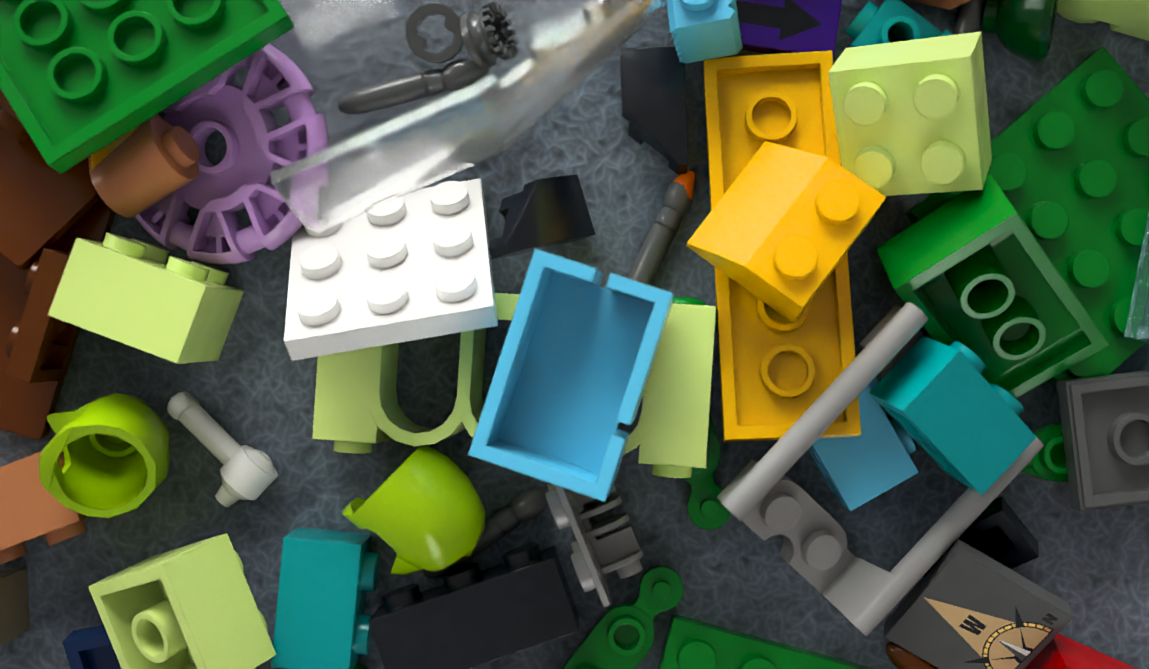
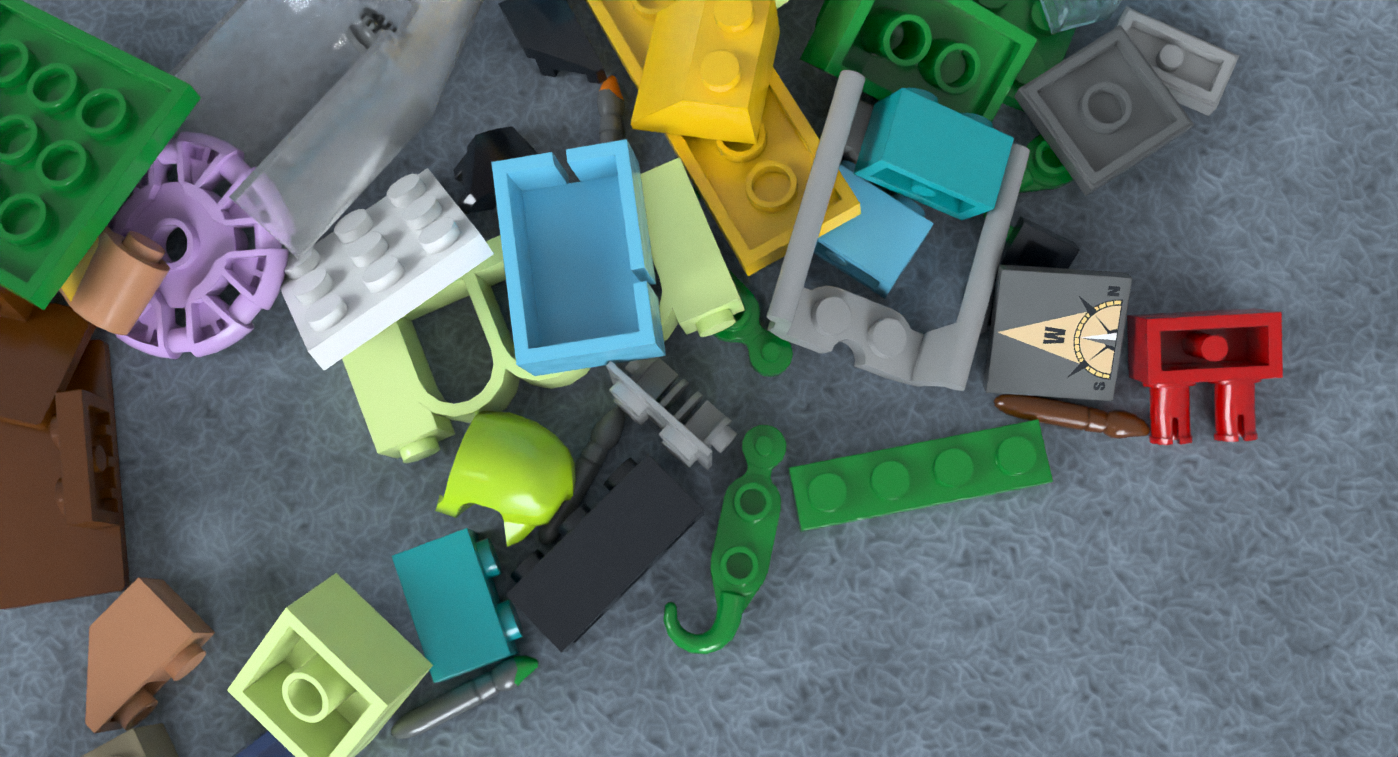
camera: 25 degrees left, 10 degrees down
lime piece [39,393,170,518] -> none
yellowish green brick [48,232,244,364] -> none
white piece [167,391,278,507] -> none
dark grey bush [405,3,464,64] -> none

